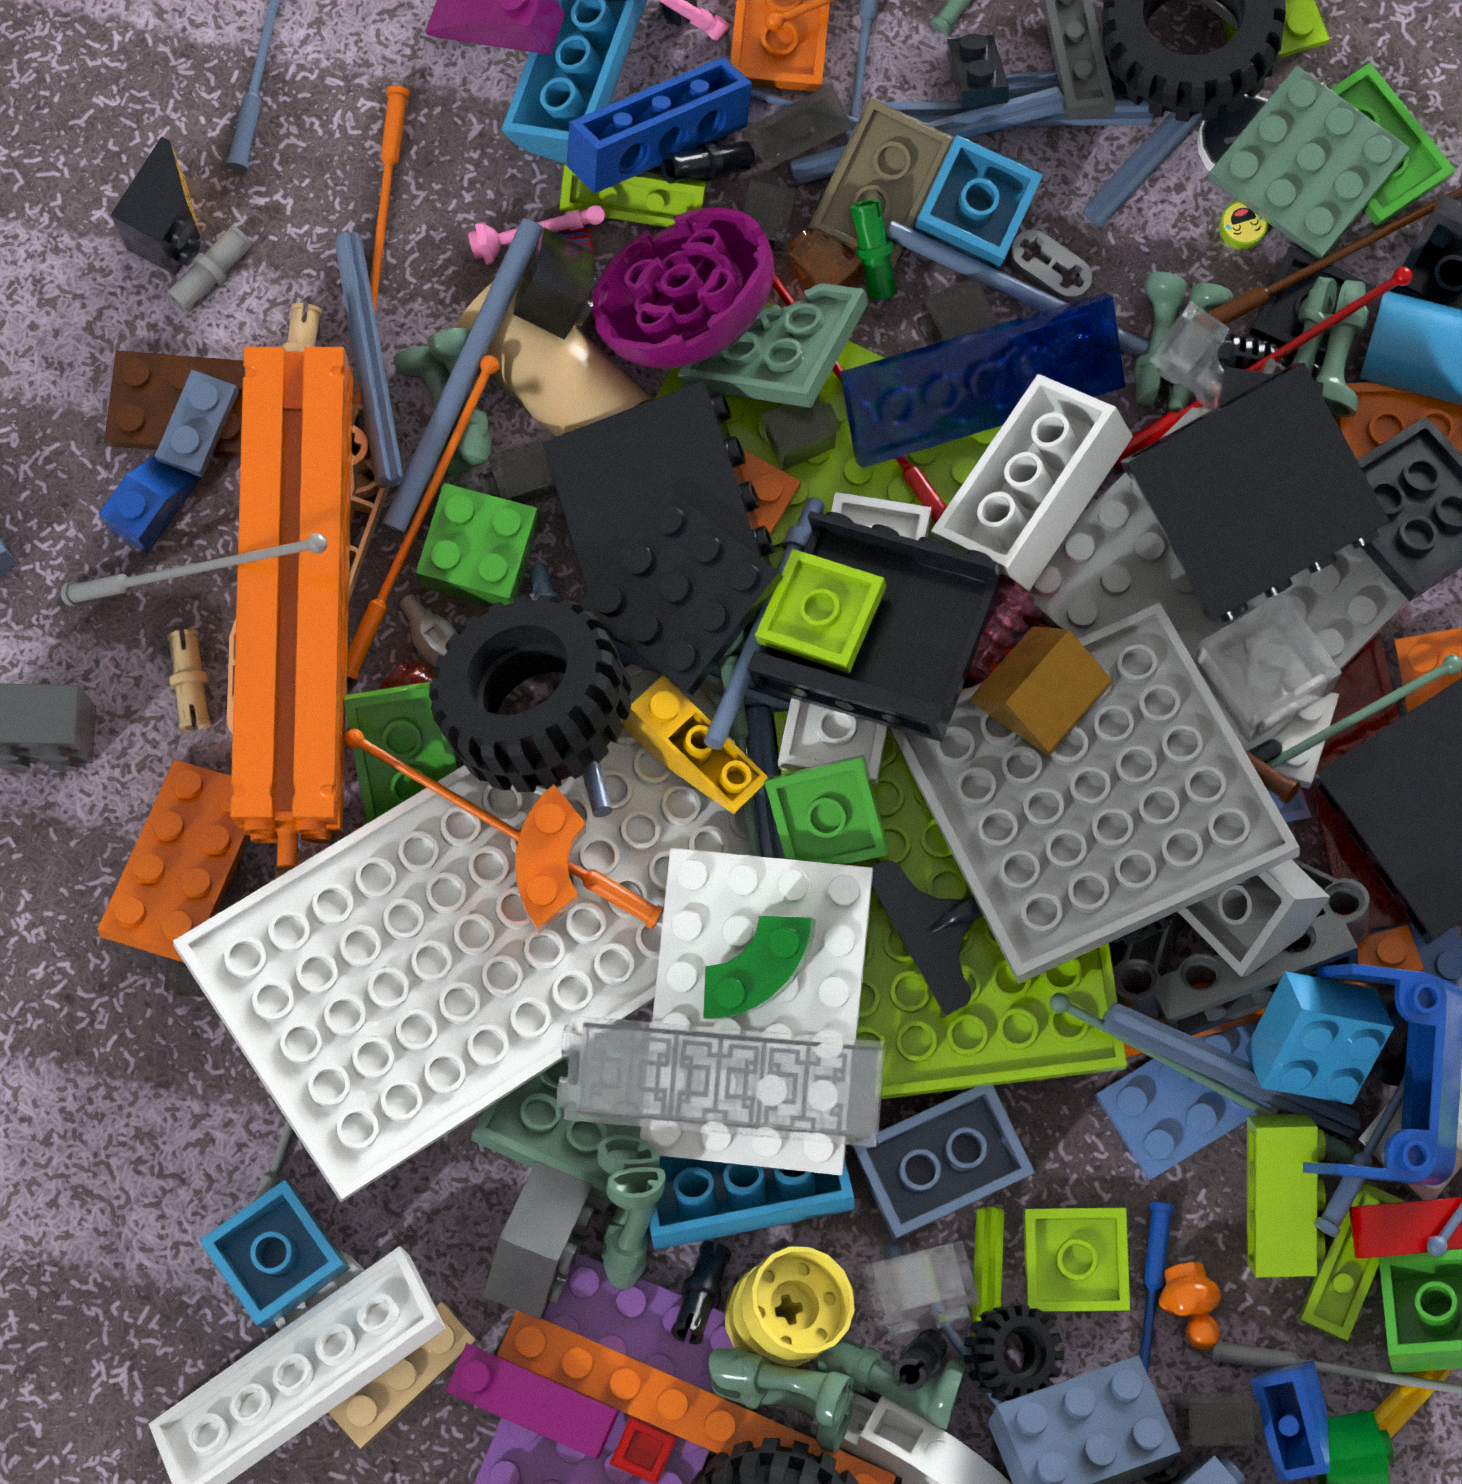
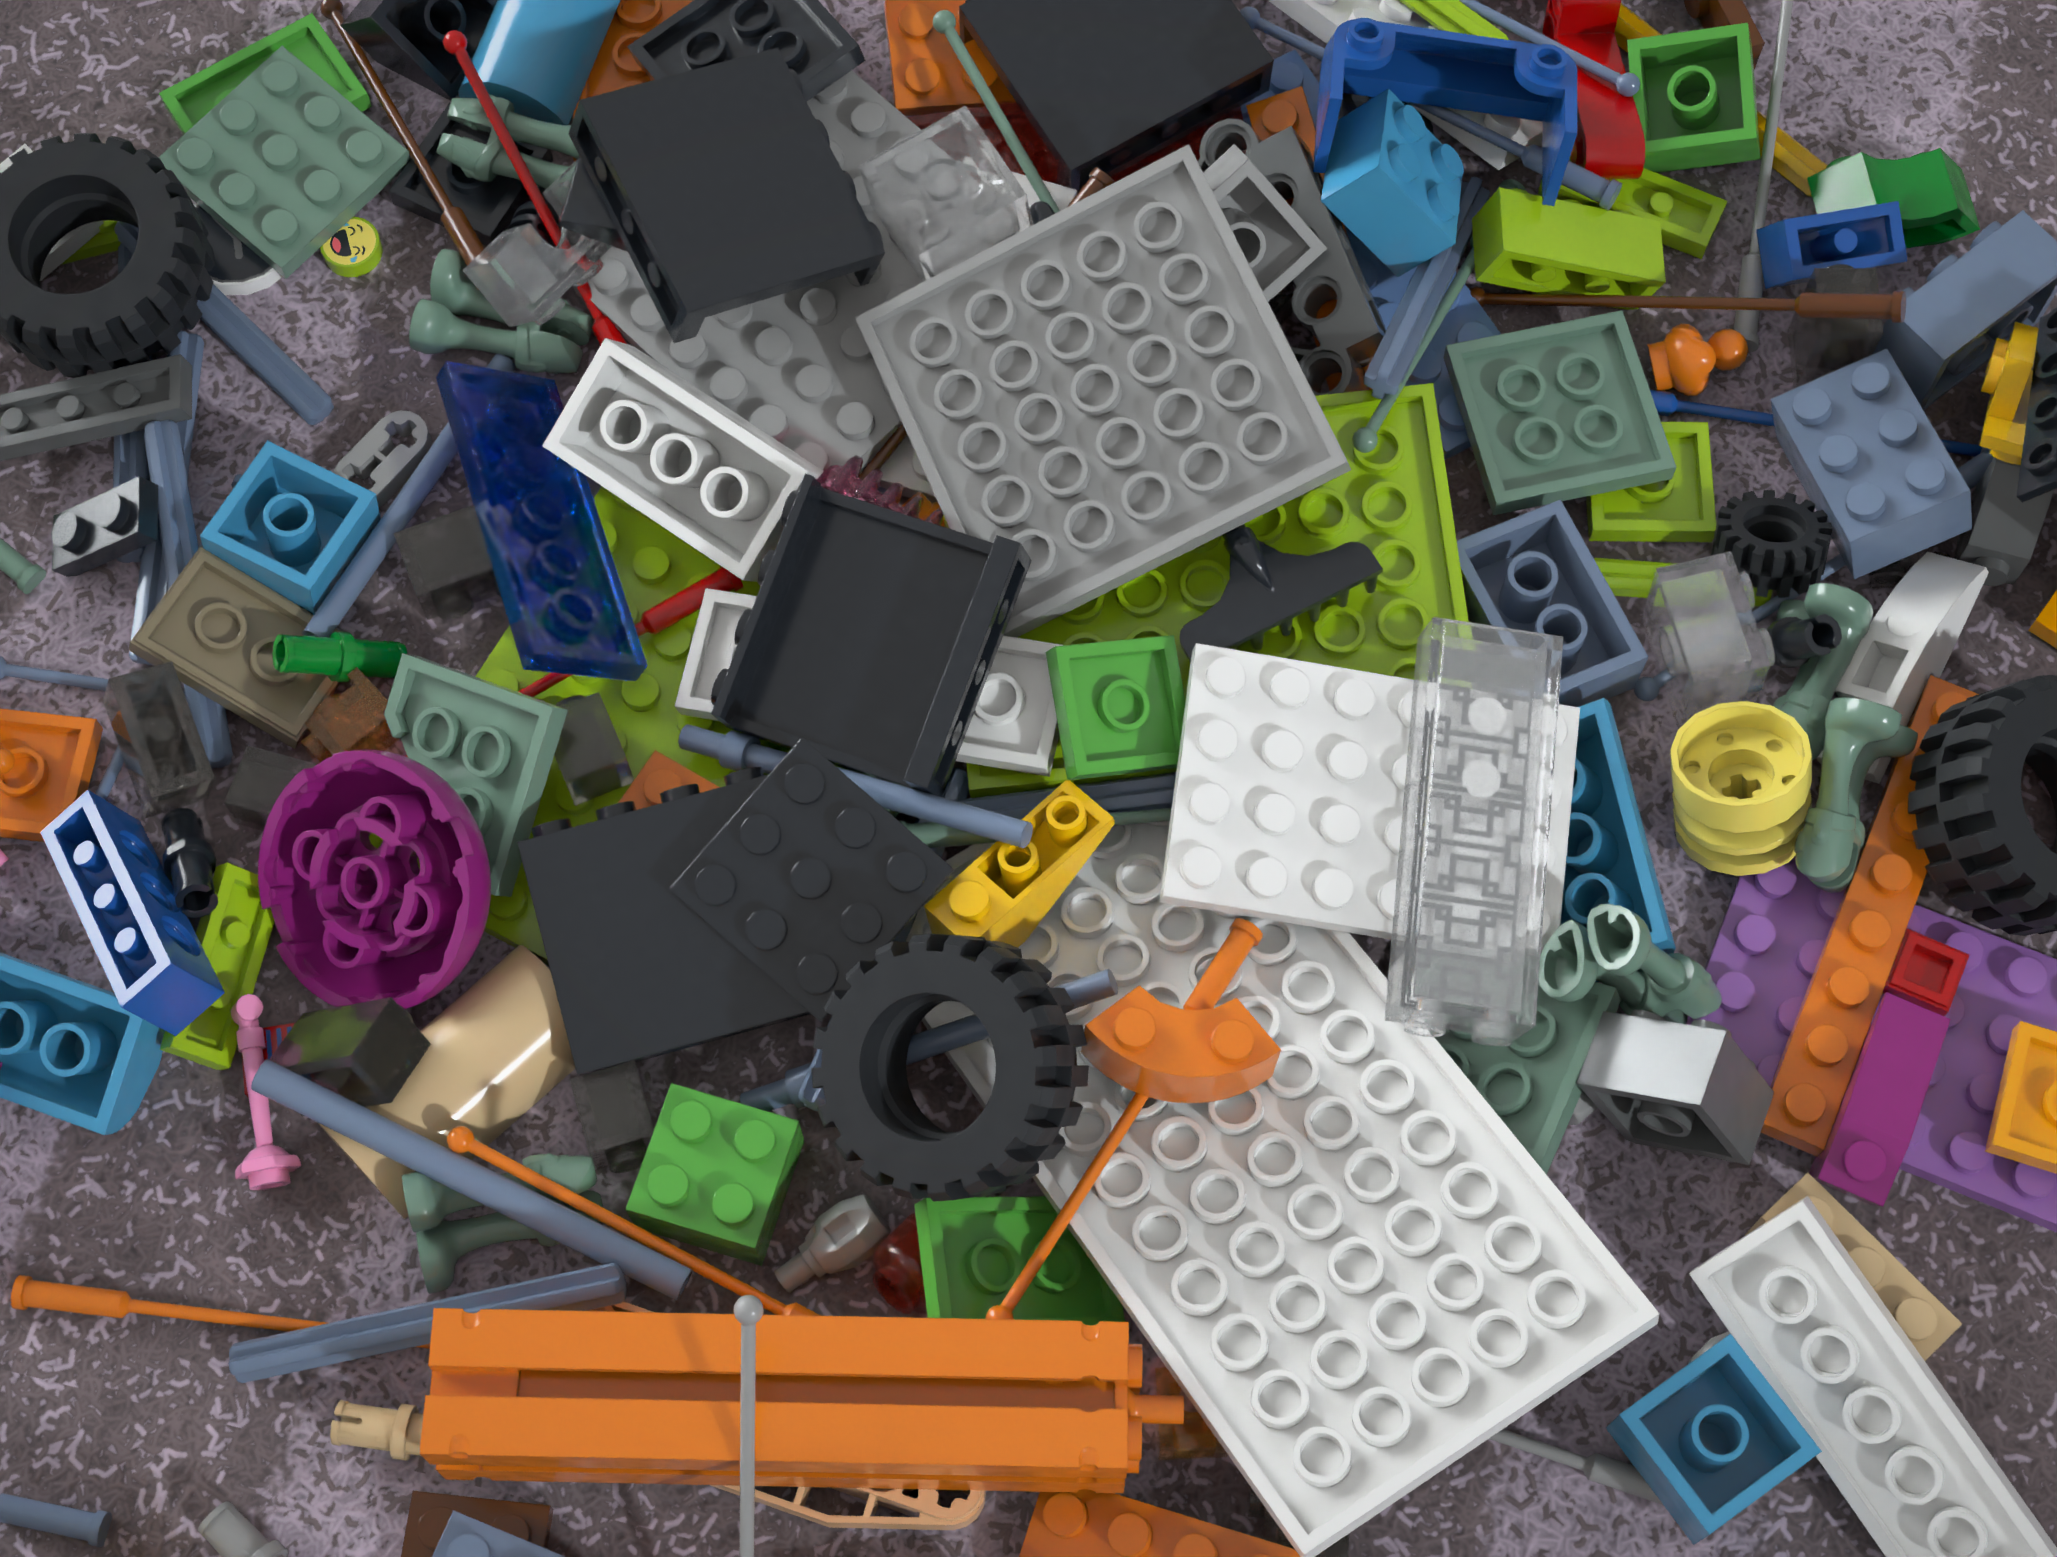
camera: 85 degrees left, 10 degrees down
black pin [671,1241,732,1345] -> none
green brick [703,916,816,1019] -> none
lime plate [755,549,887,673] -> none
pearl gold slope [970,626,1112,757] -> none
none -> sand green plate [1443,310,1676,515]
none -> reddish brown piece [1468,286,1906,323]

